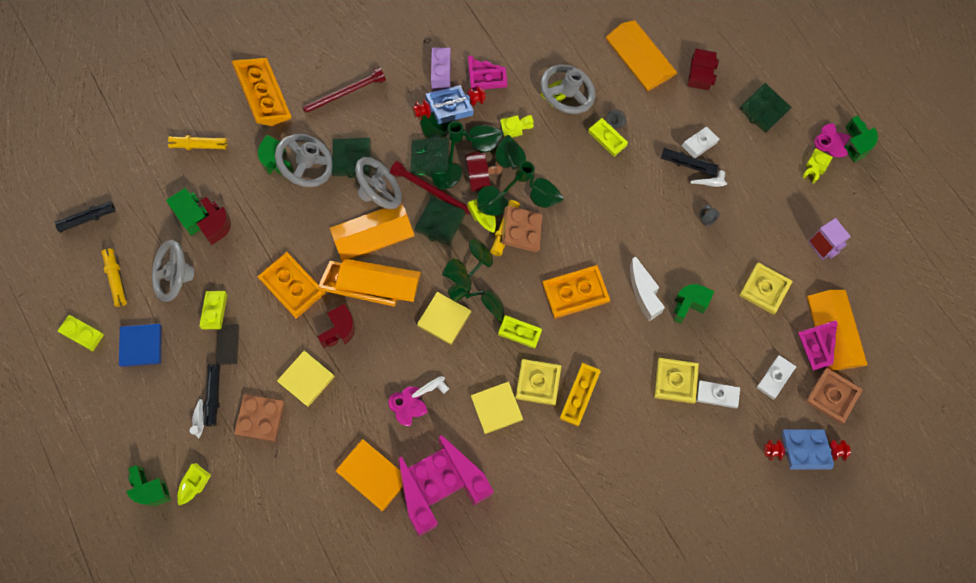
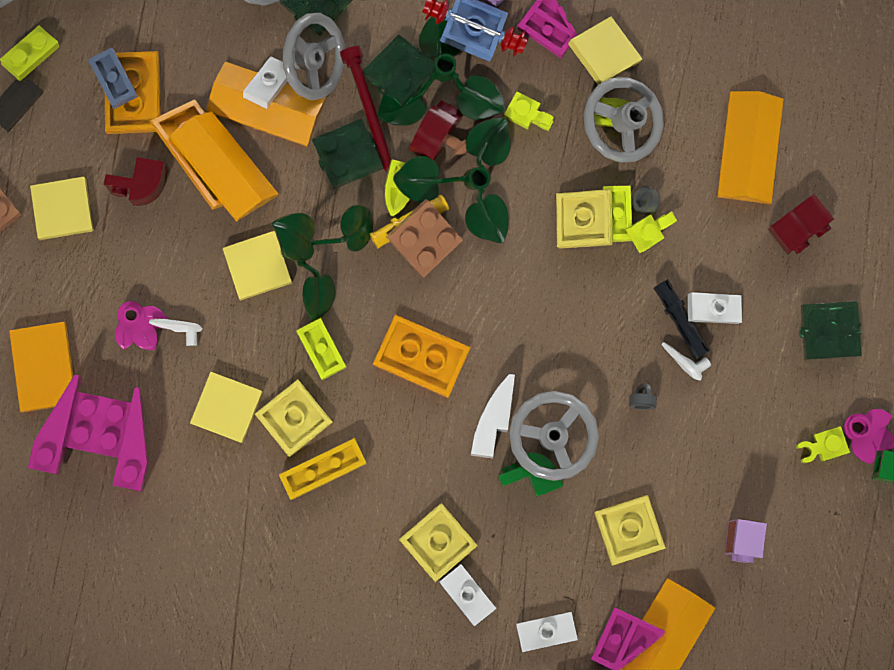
camera: 40 degrees right, 10 degrees up
none -> sand blue plate [88,47,138,109]
none -> white plate [243,57,288,109]
none -> light grey piece [509,391,599,481]
none -> light yellow tile [556,189,613,249]
none -> light yellow tile [568,17,642,85]
none -> neon yellow plate [626,211,677,253]

